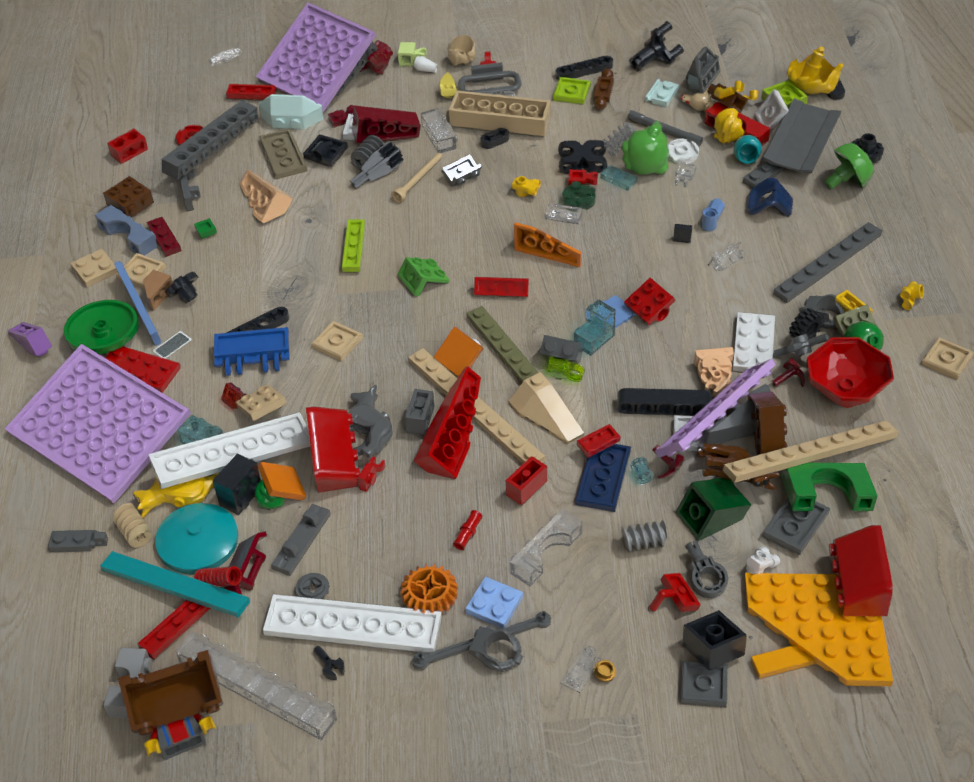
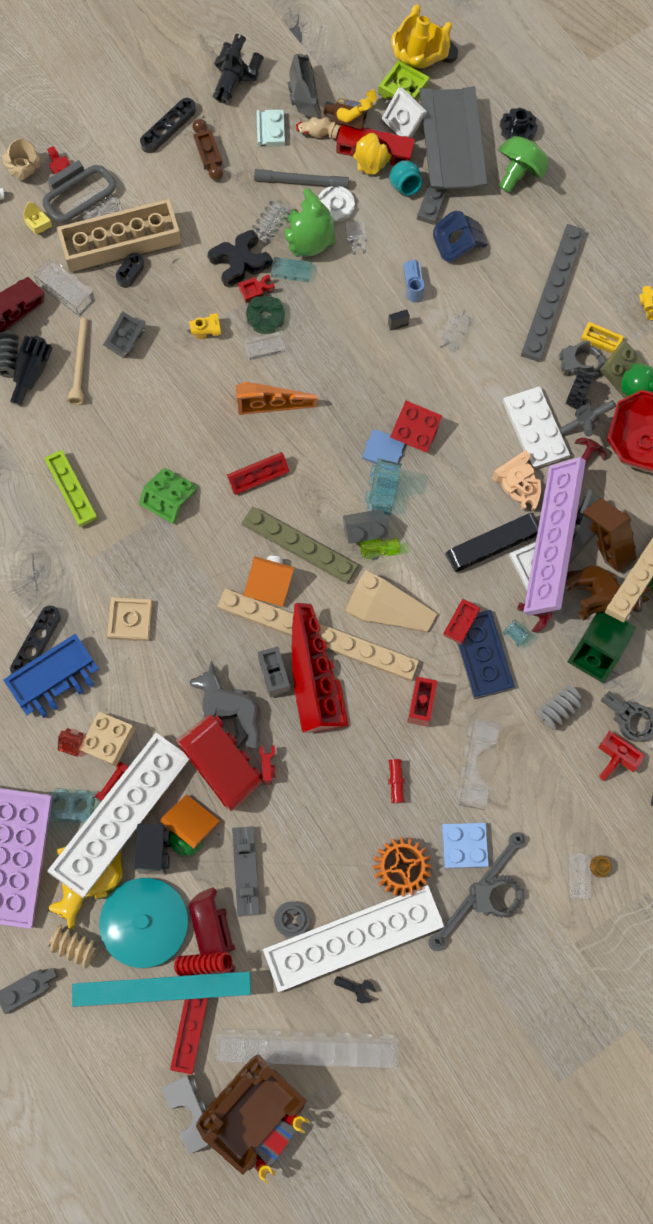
camera: 35 degrees left, 25 degrees up
lime tile [553,77,591,104] -> none

